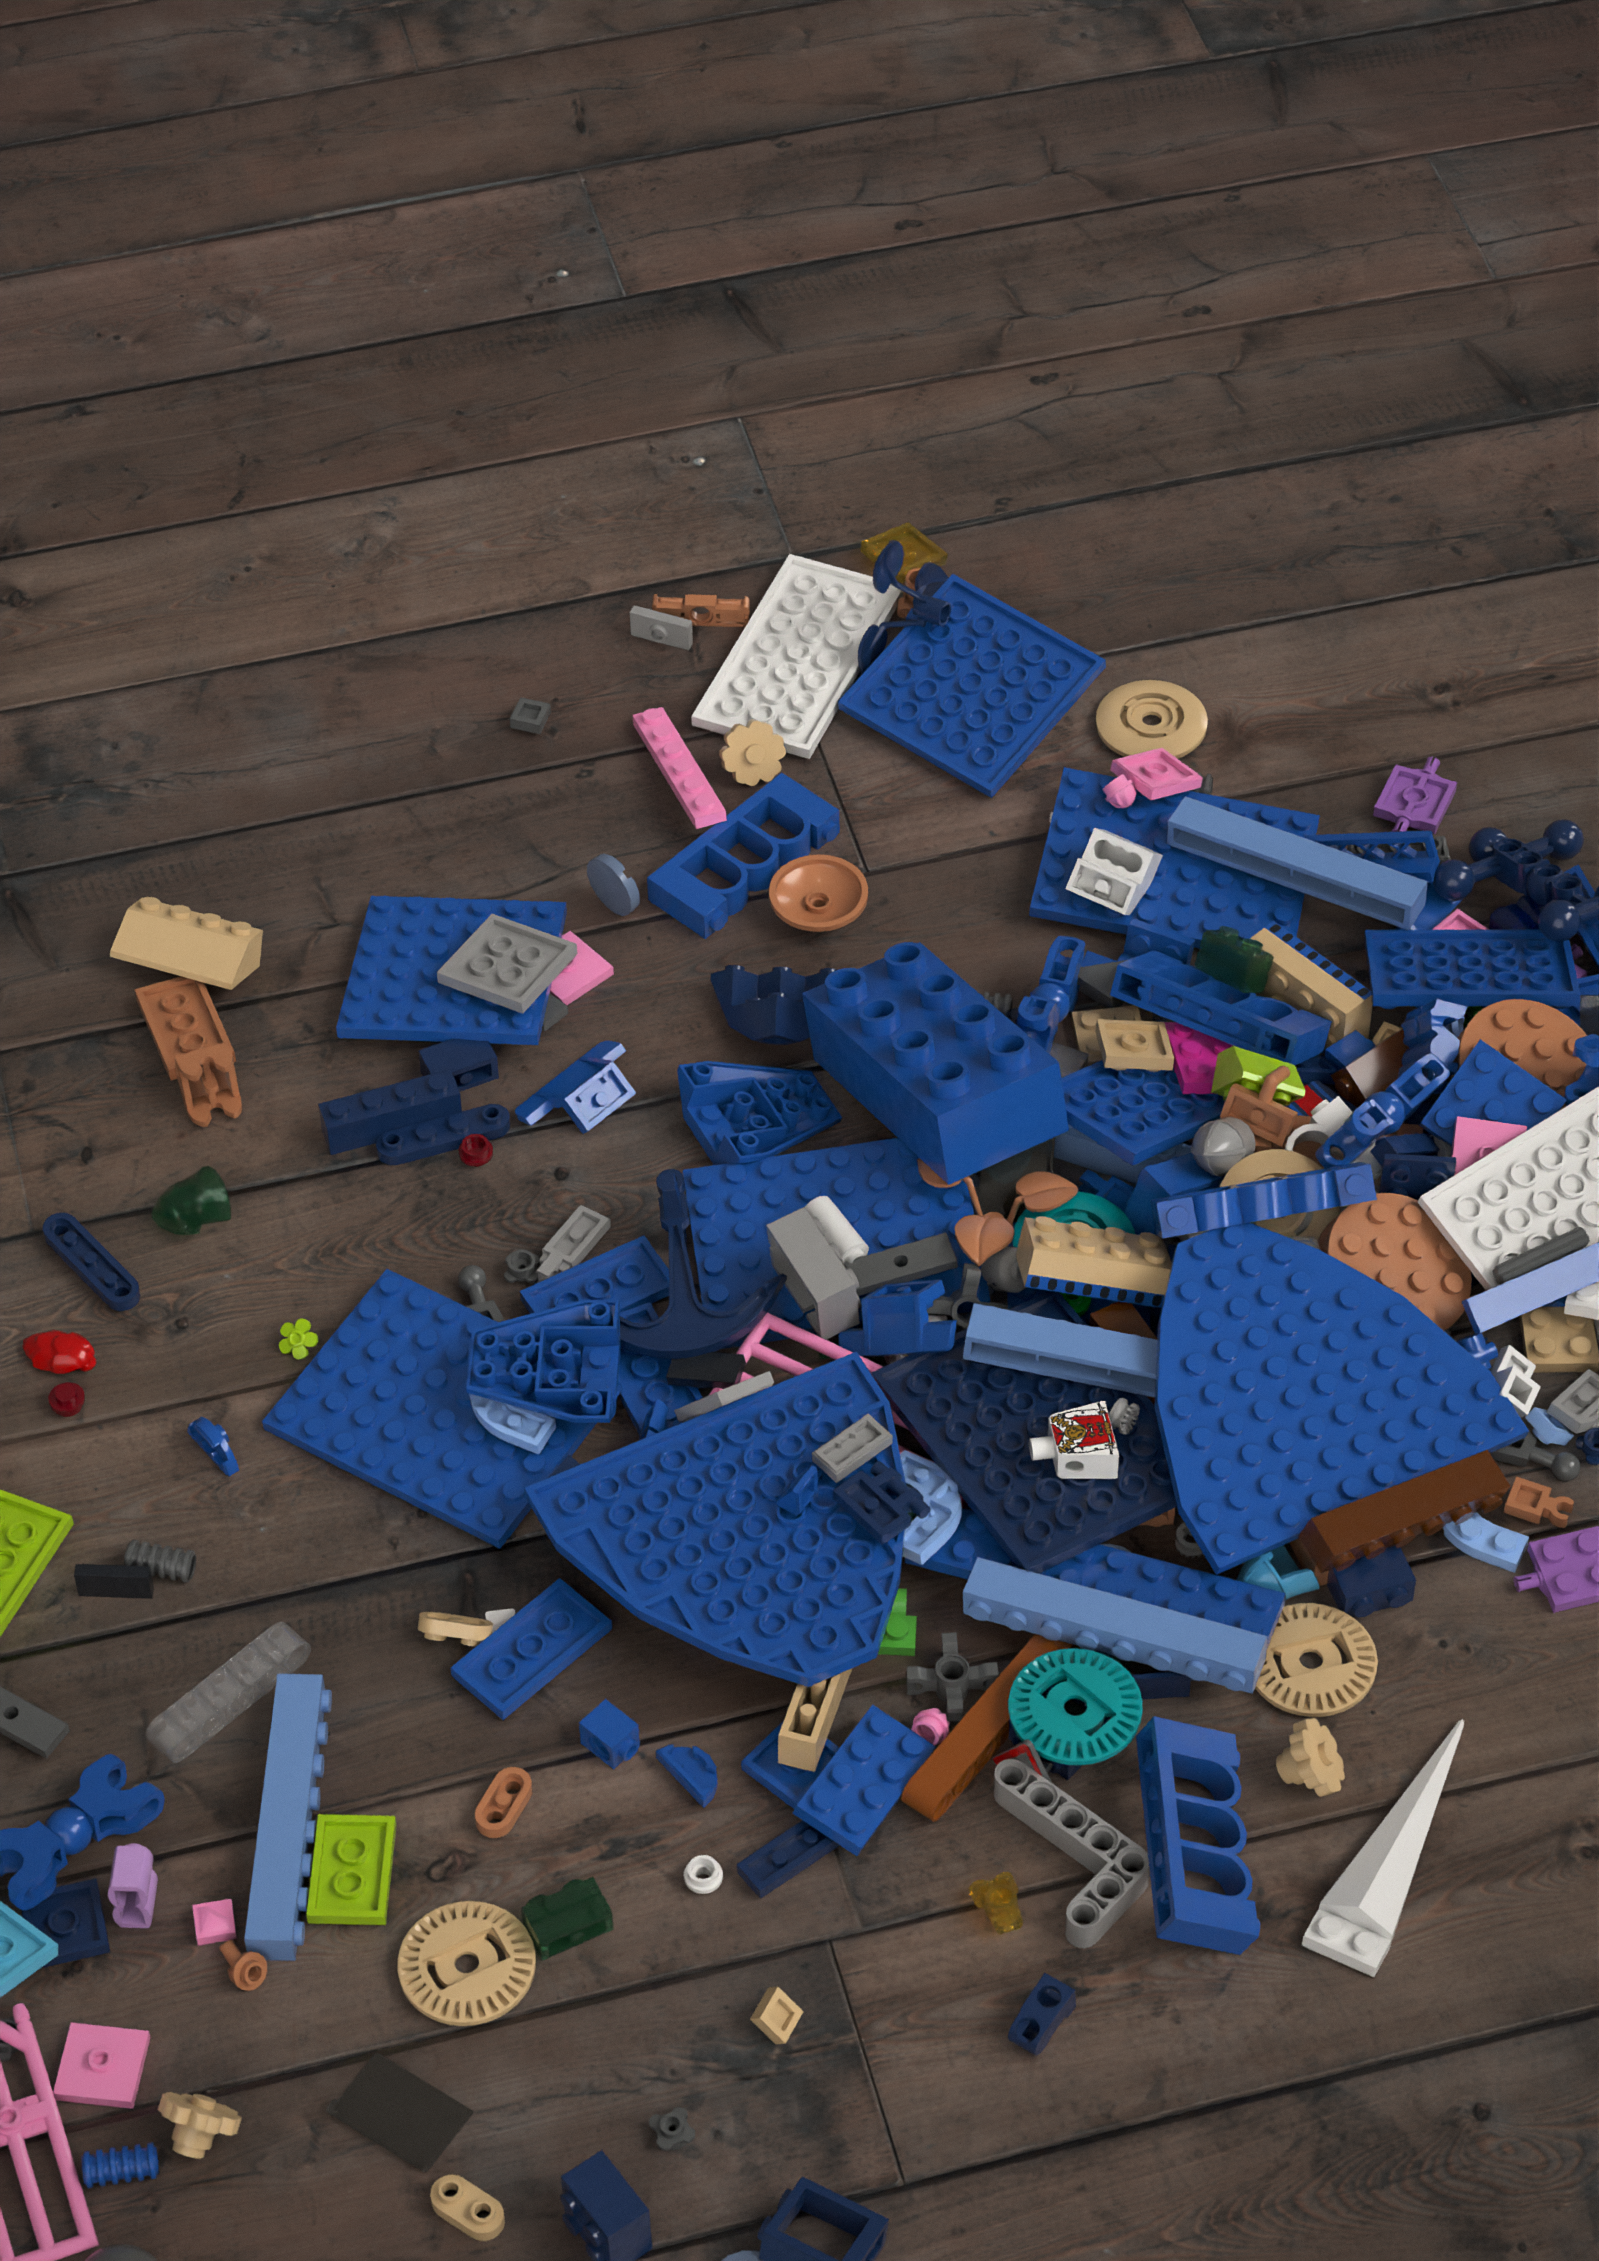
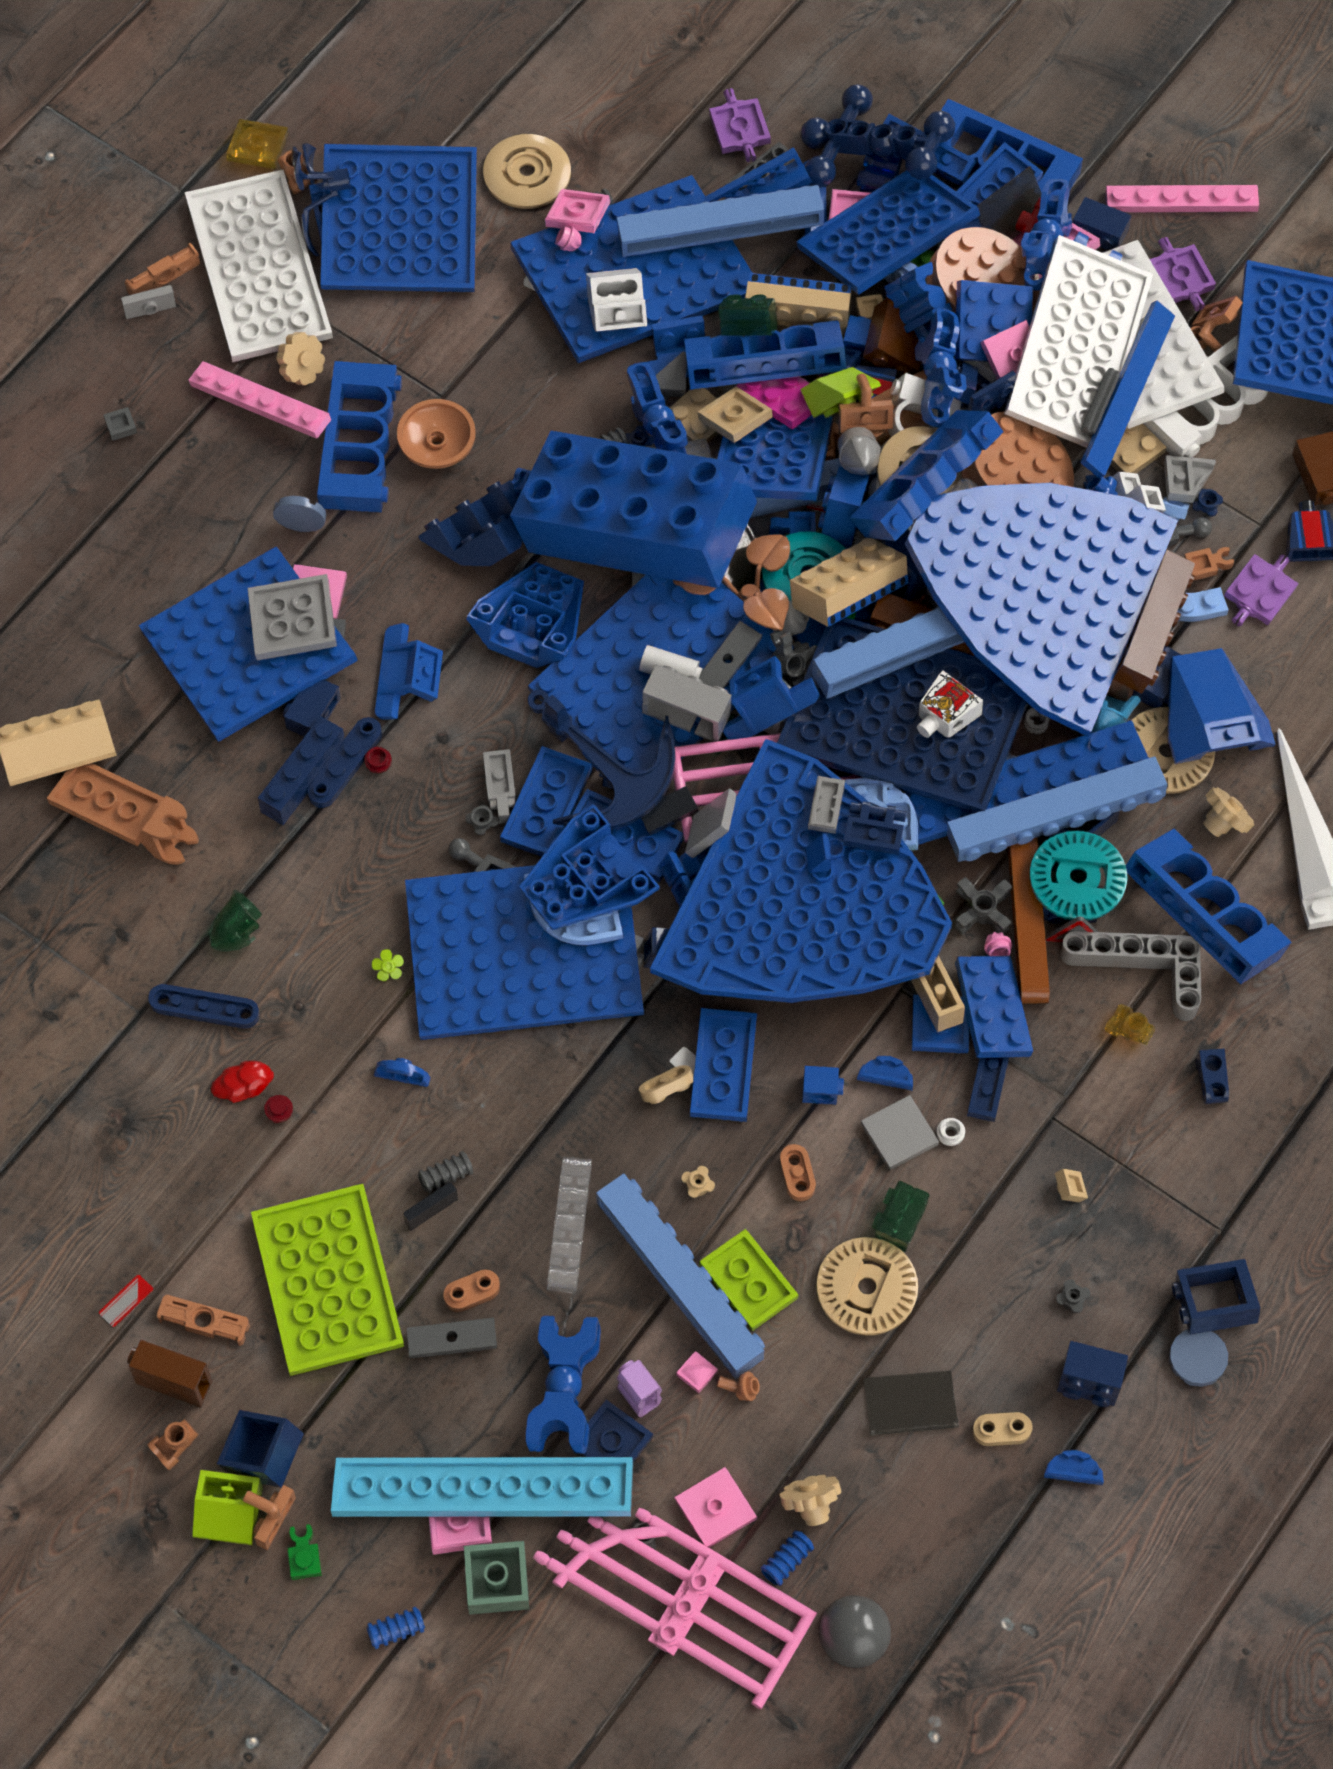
camera: 40 degrees left, 15 degrees up
light grey bush [1109,1398,1140,1435] -> none
none -> nougat plate [444,1270,500,1312]
none -> tan plate [682,1166,715,1198]
none -> light grey tile [861,1095,939,1171]
none -> blue wedge [1167,648,1276,764]

